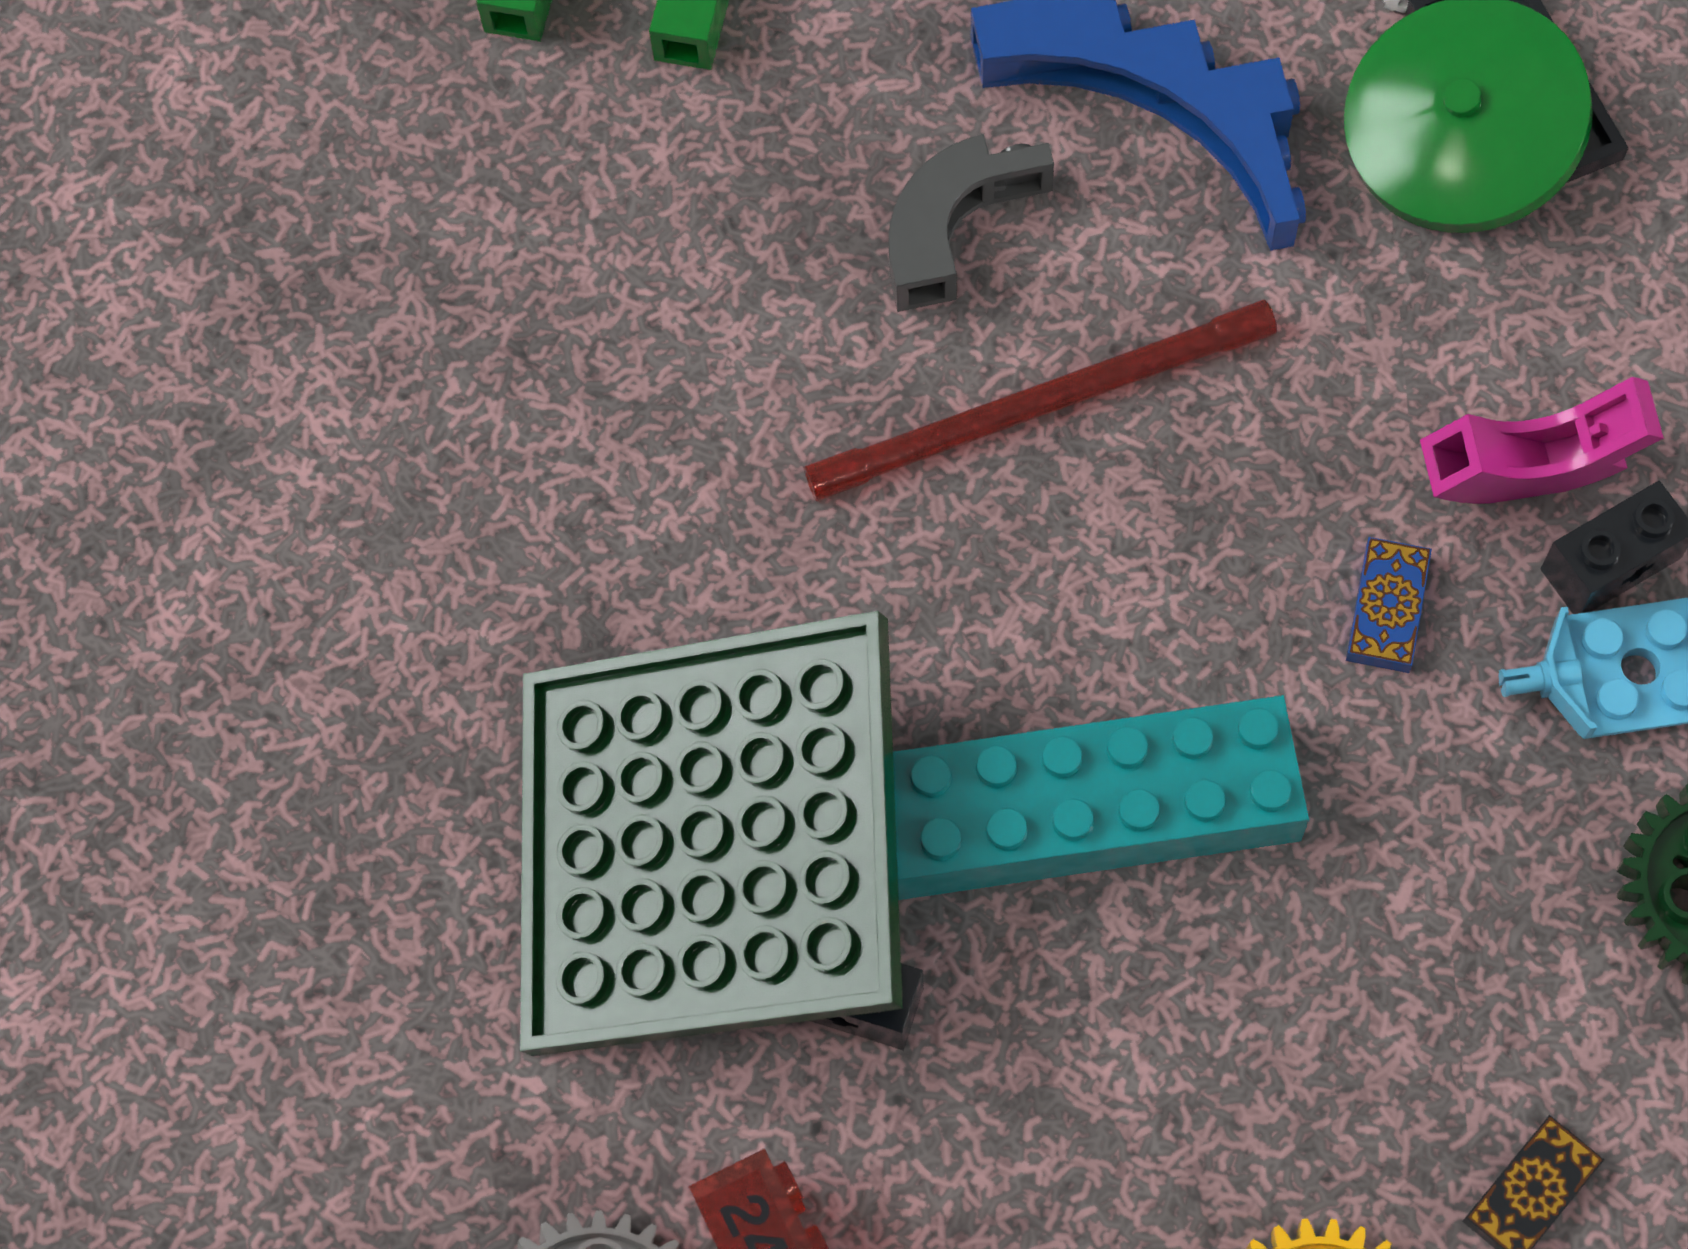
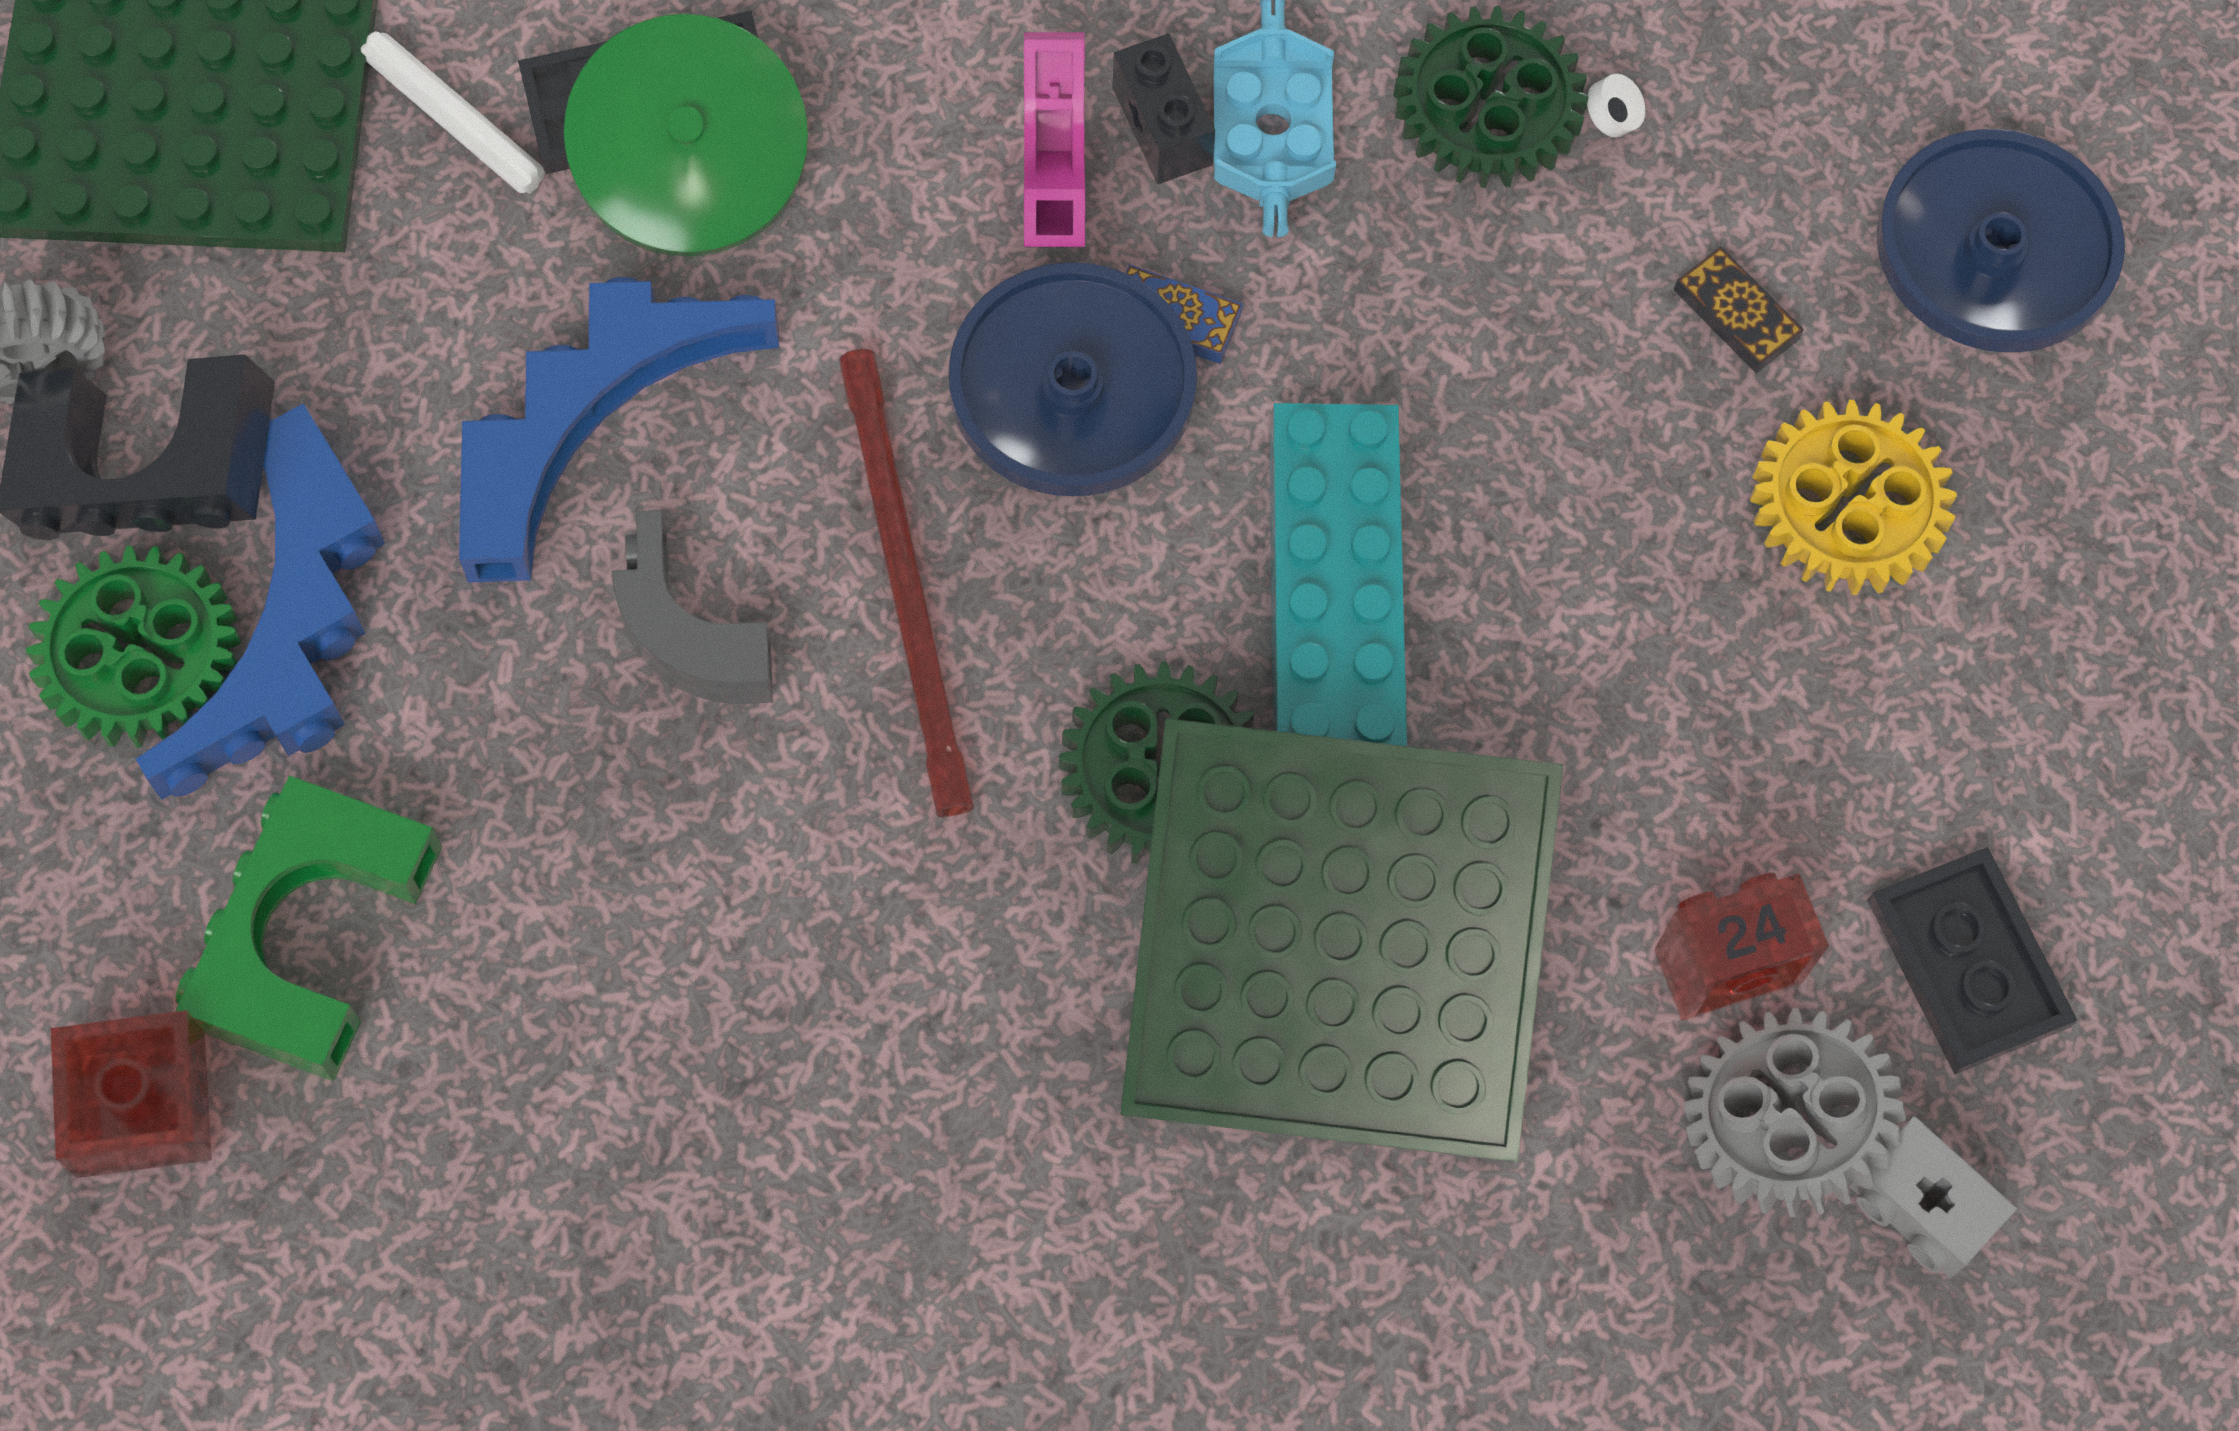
camera: 90 degrees left, 0 degrees up
none -> dark blue dish [948,262,1197,497]
none -> dark green gear [1059,662,1255,864]

